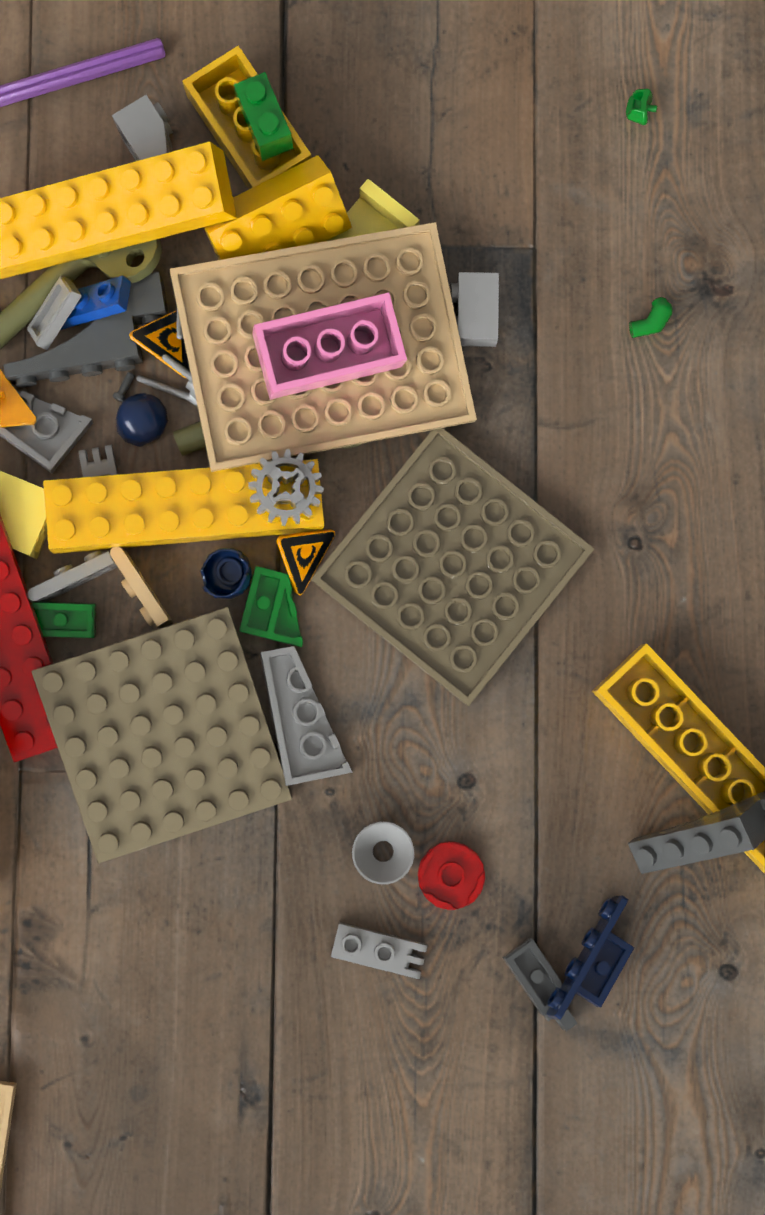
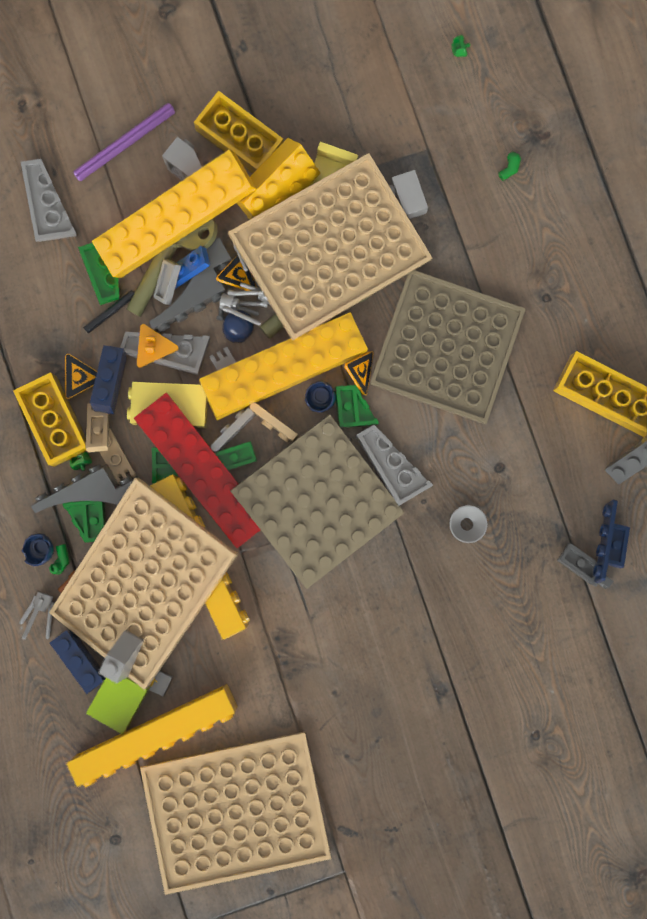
camera: 20 degrees left, 0 degrees up
green brick [233,72,294,161] -> none
light grey gear [248,449,324,526] -> none
bright pink brick [252,292,407,400] -> none
light grey hinge [331,922,428,979] -> none
red tile [417,841,485,910] -> none
none -> light grey plant [219,290,264,325]

